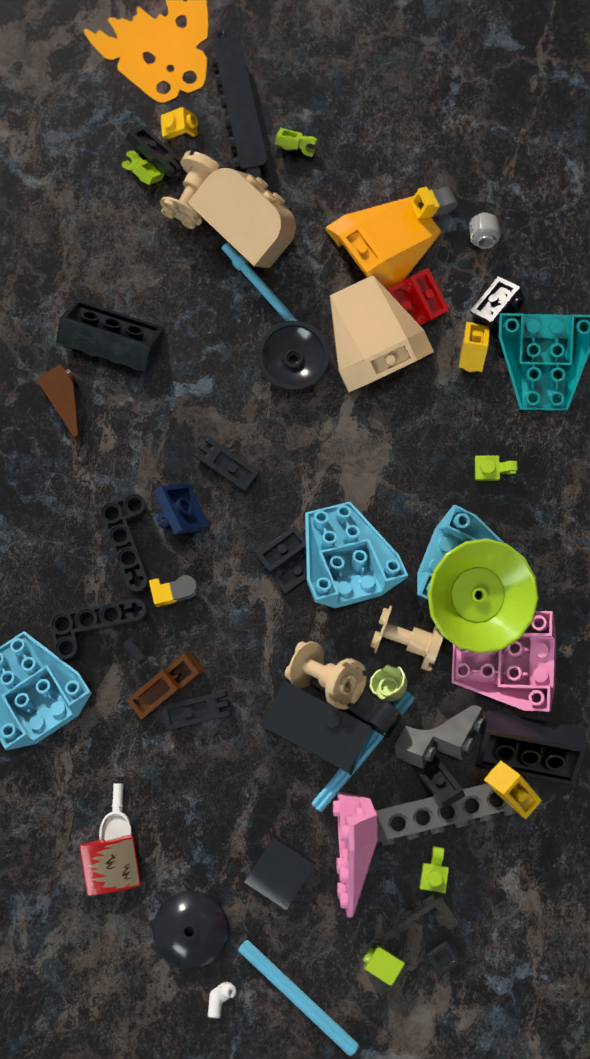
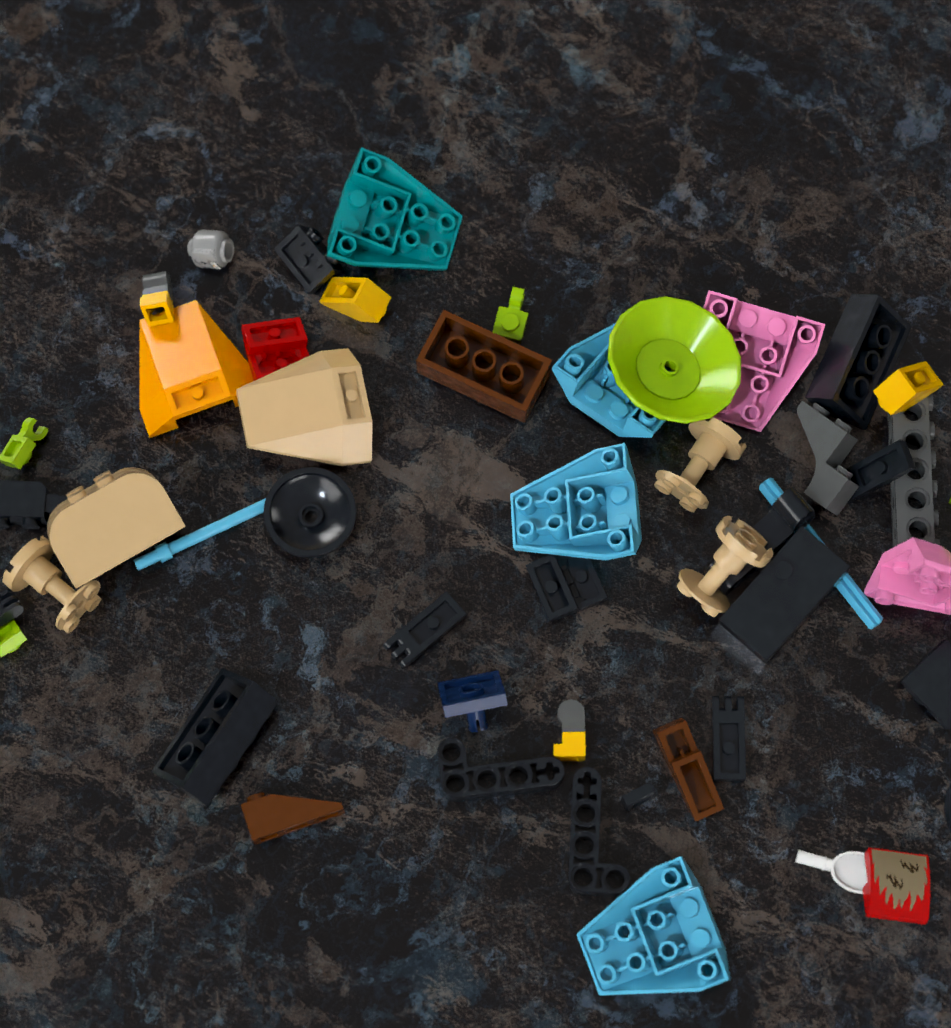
camera: 75 degrees left, 5 degrees down
yellowish green hair [369,665,407,703] -> none
none -> reddish brown brick [416,309,552,423]

